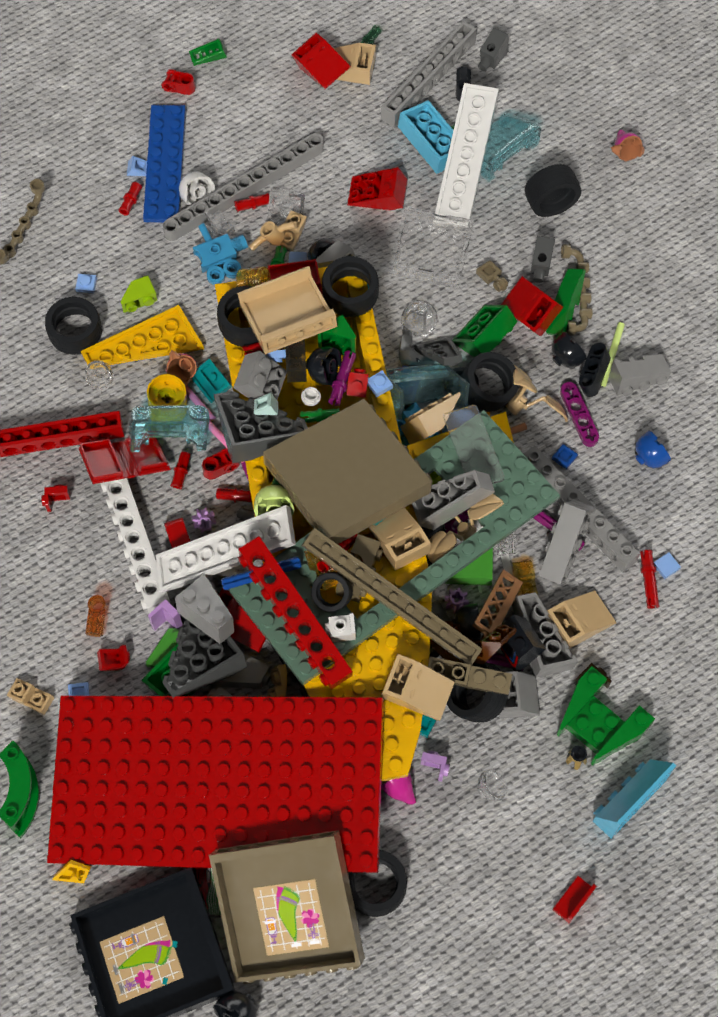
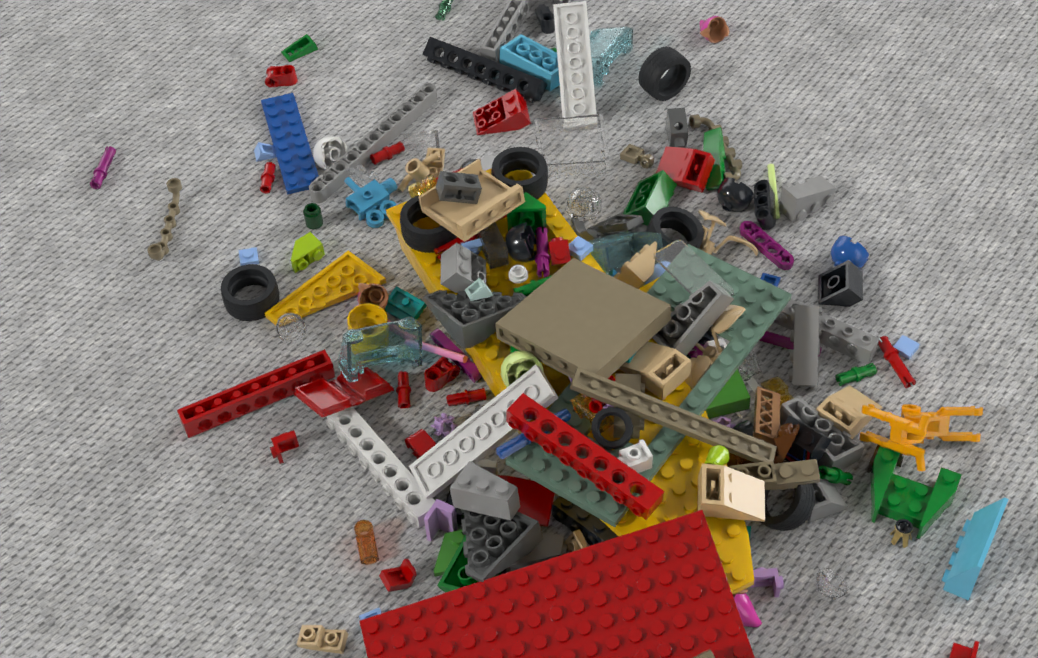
camera: 15 degrees left, 15 degrees down
red slope [291,33,350,89] -> none
tan slope [334,43,376,85] -> none
none -> dark green brick [303,203,323,229]
none -> black brick [422,37,547,103]
none -> dark grey brick [436,171,482,204]
none -> lime cone [704,445,729,465]
none -> black slope [818,260,863,307]
none -> green pin [818,465,853,485]
none -> green pin [835,363,877,386]
none -> light orange piece [859,404,983,471]

